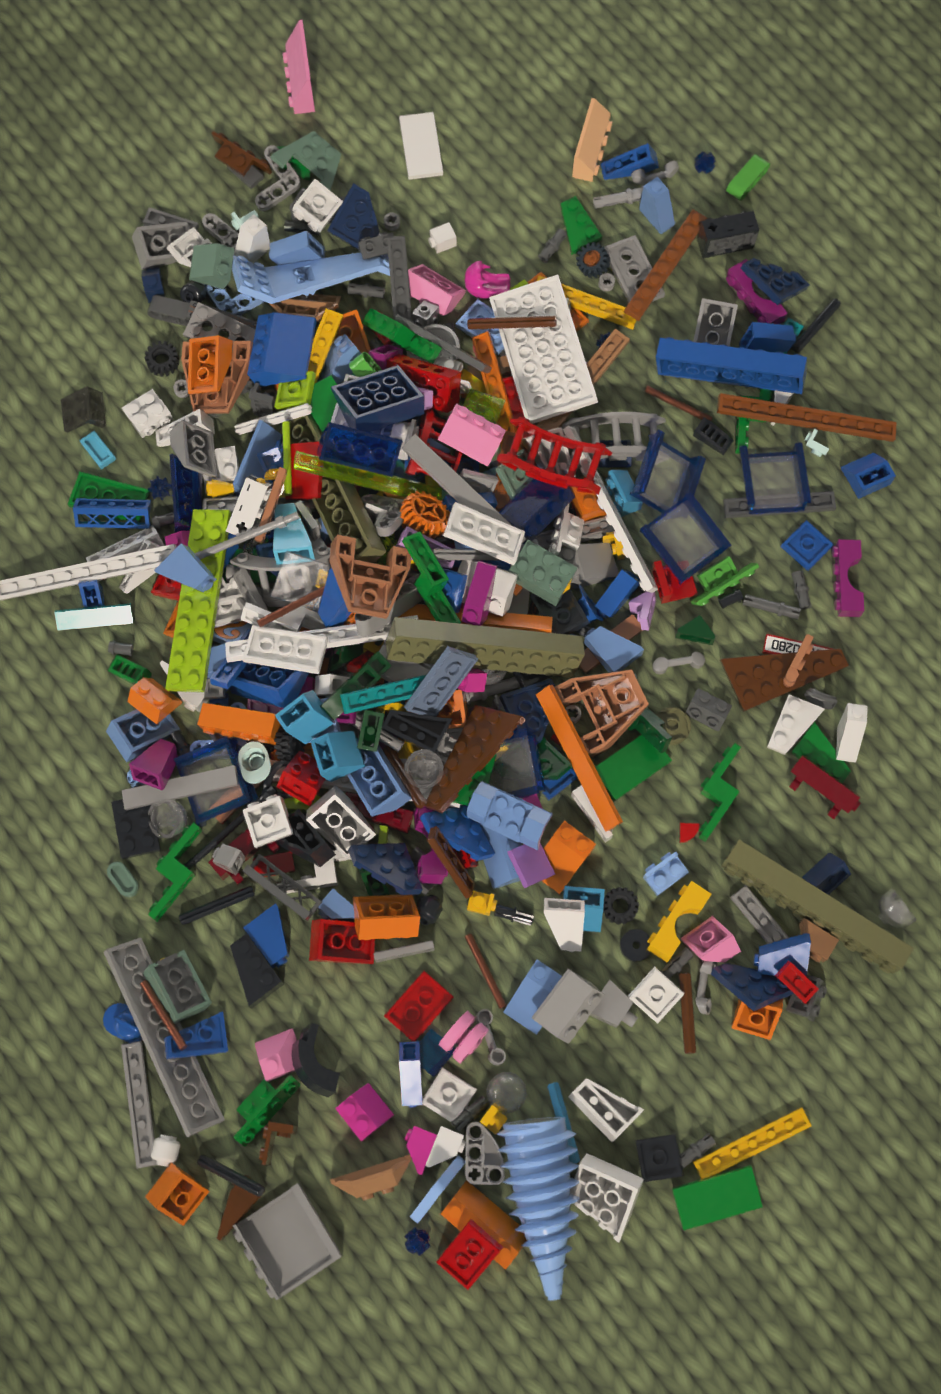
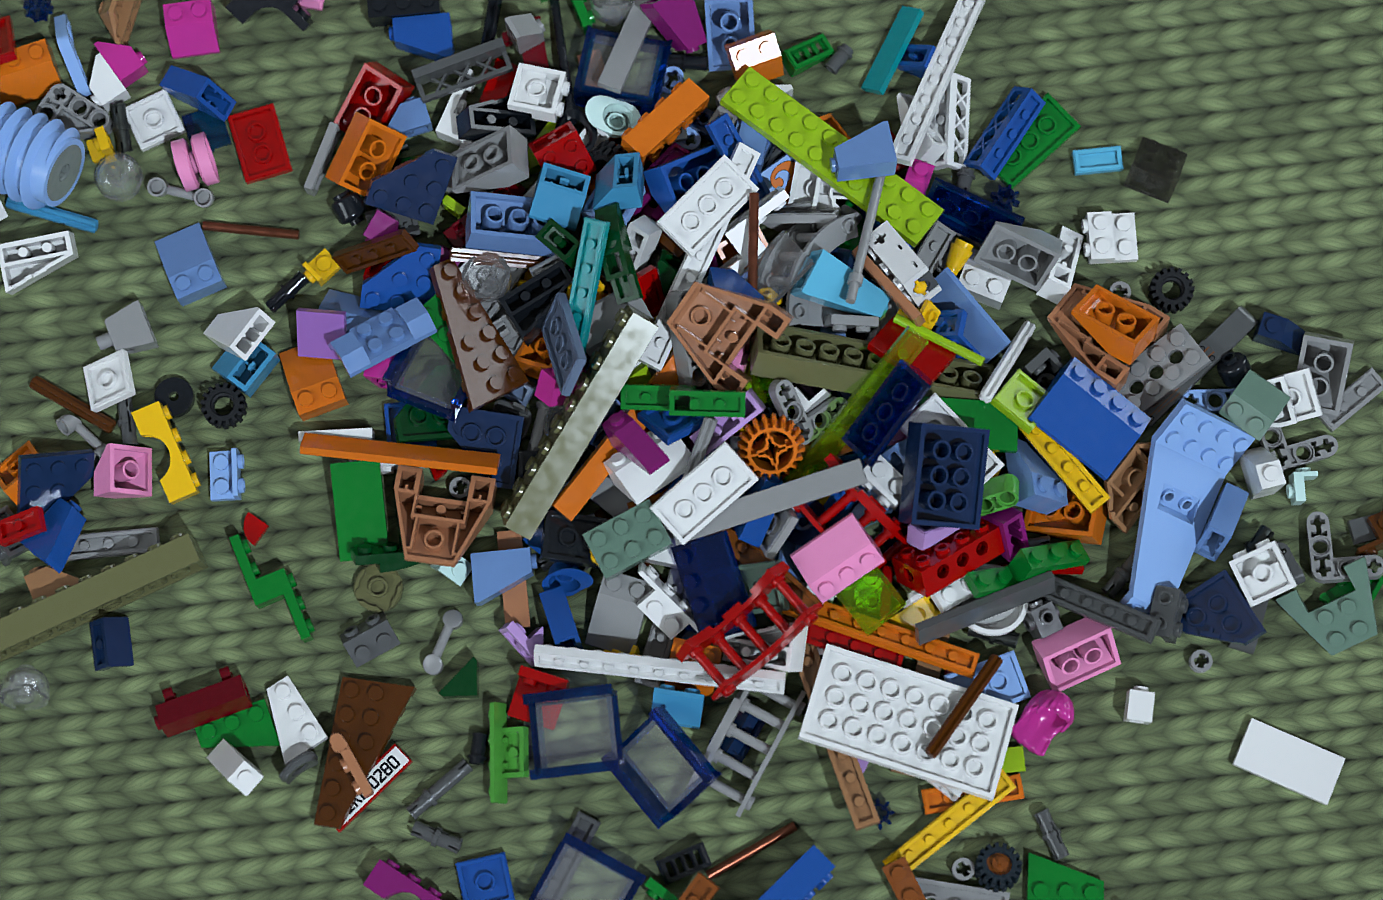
camera: 125 degrees right, 5 degrees up
light grey slope [532,969,605,1044] -> none

